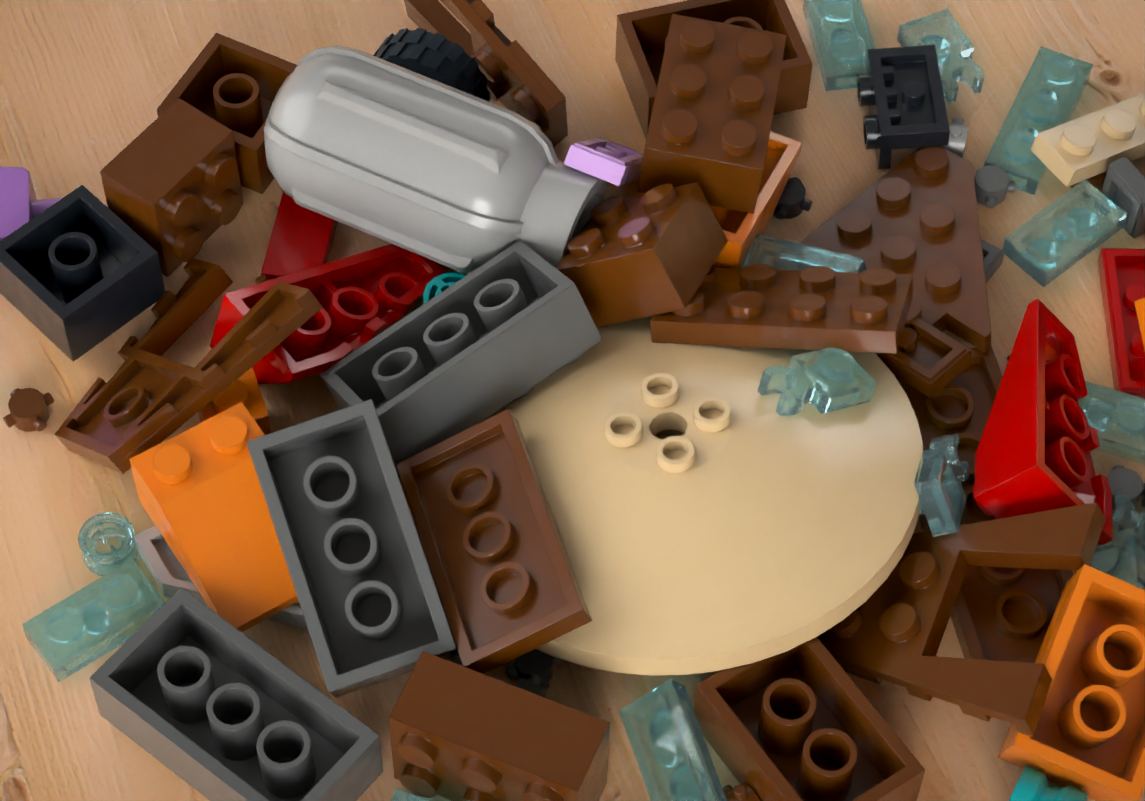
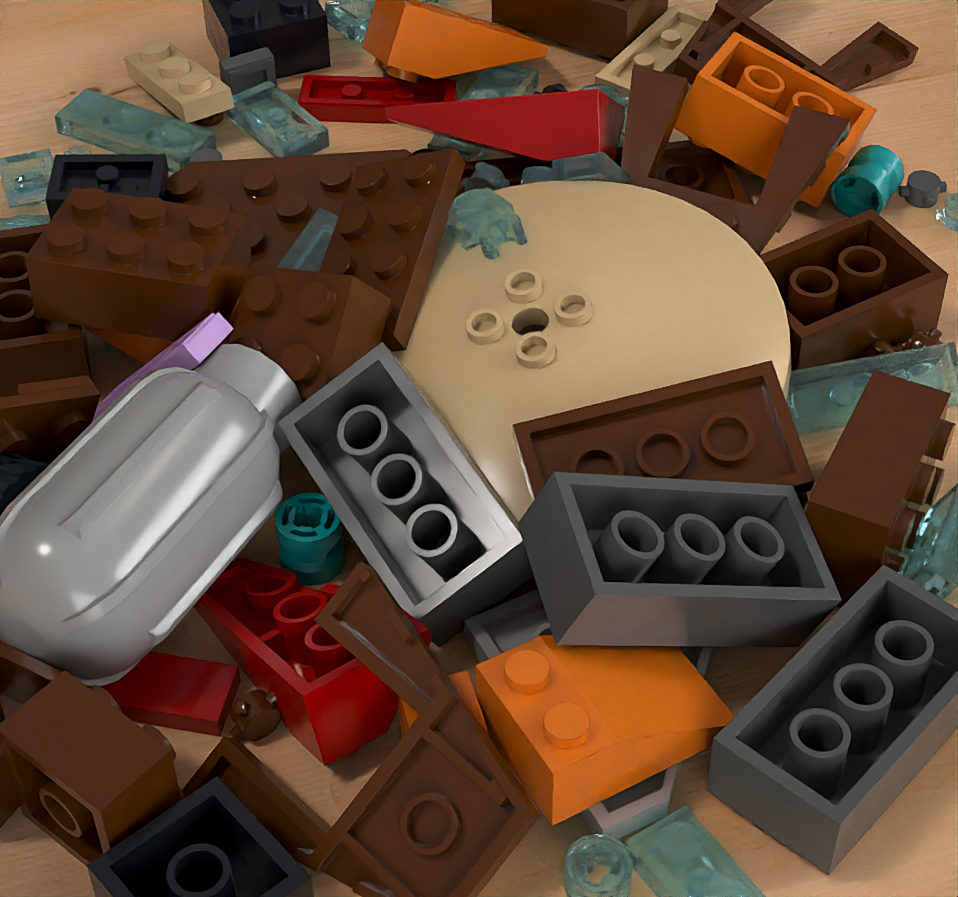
camera: 85 degrees left, 10 degrees down
none -> clear light blue piece [463,162,510,197]

